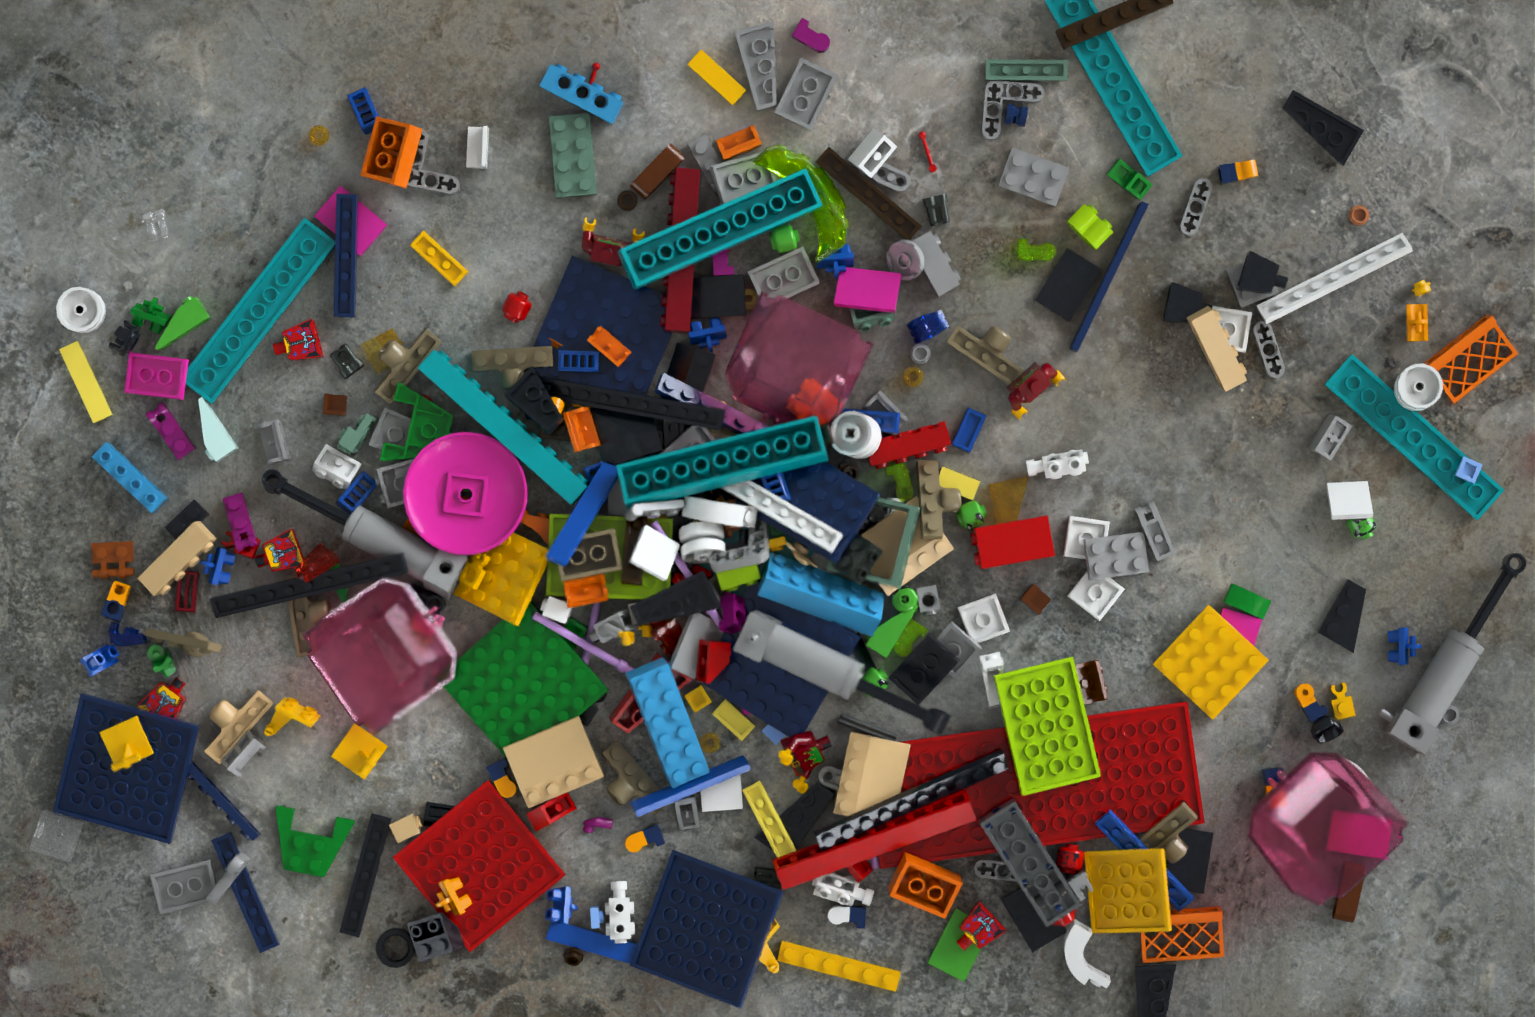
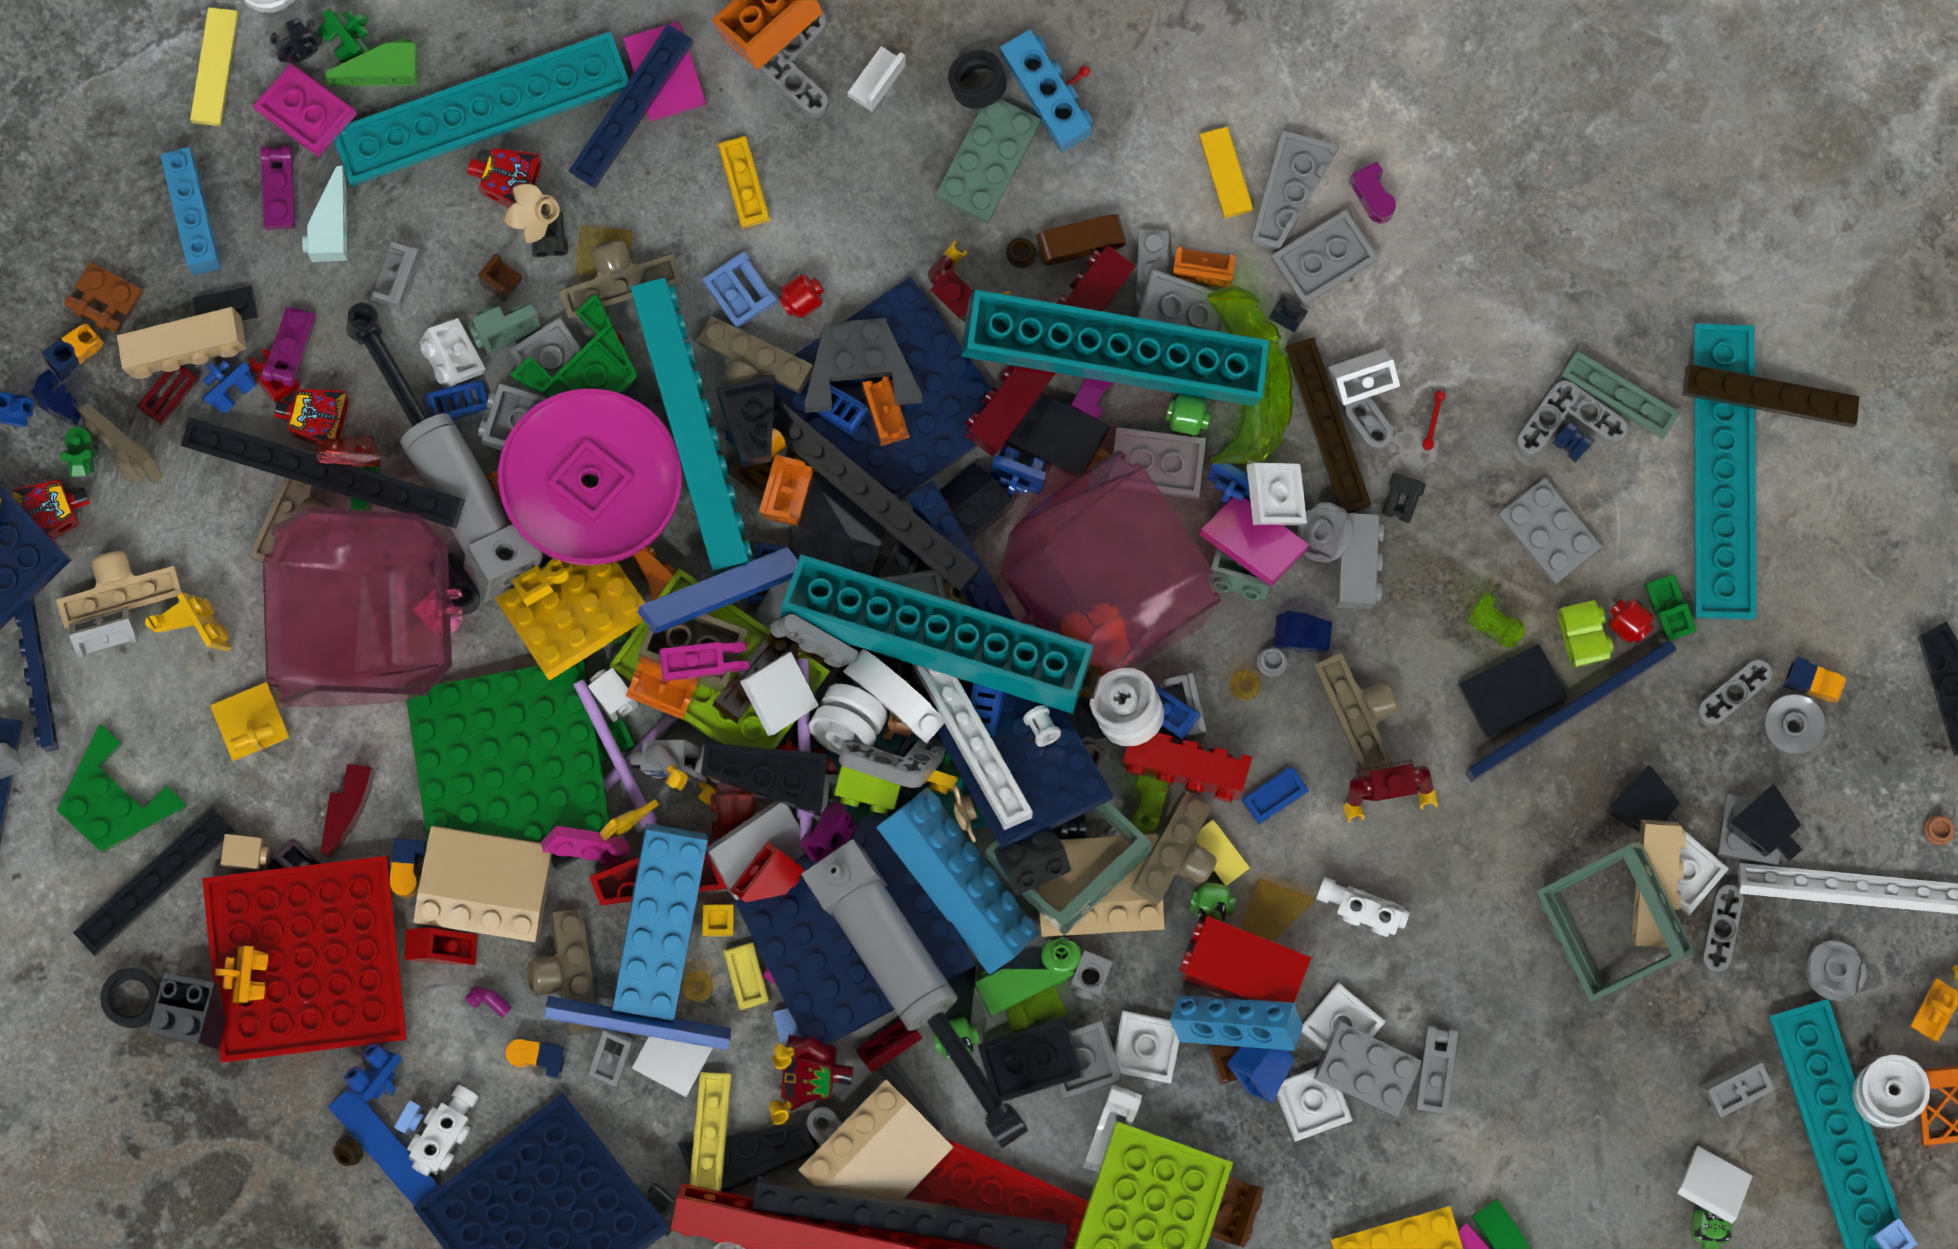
camera: 30 degrees right, 10 degrees down
none -> dark red slope [320,764,375,857]
none -> tan plate [503,184,560,243]
none -> dark pink hinge [541,826,631,866]
none -> yellow piece [600,800,659,841]
none -> dark pink hinge [659,642,749,682]
none -> medium blue plate [702,252,779,328]
none -> dark grey wing [804,318,922,413]
none -> dark red tile [855,1019,923,1073]
none -> black tyre [948,50,1007,109]
none -> white bush [1023,705,1061,747]
none -> dark azure brick [1170,995,1303,1051]
none -> blue torso [1227,1047,1294,1104]
none -> white plate [1247,463,1307,525]
none -> black plate [1269,296,1308,333]
none -> sand green window [1536,841,1695,1002]
none -> red head [1608,598,1654,643]
none -> light grey dish [1764,694,1826,755]
none -> light grey tile [1805,940,1867,1001]

